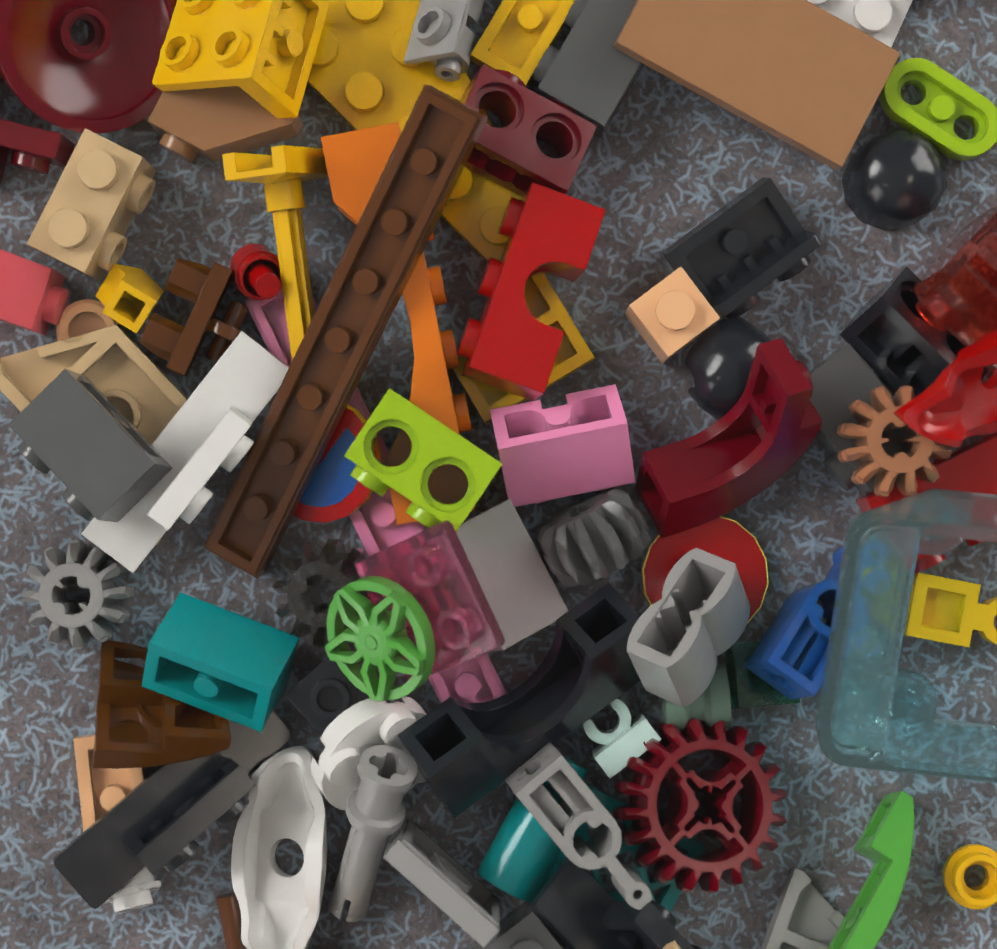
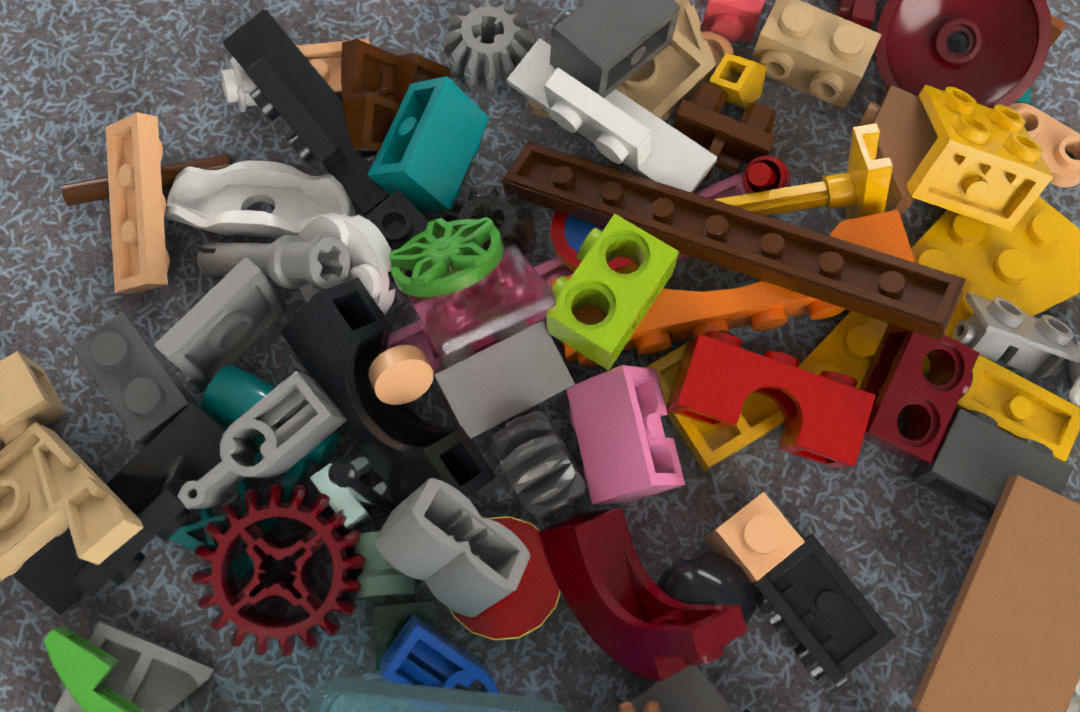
camera: 85 degrees right, 15 degrees down
none -> black hinge [328,460,397,516]
none -> light nougat tile [368,345,434,405]

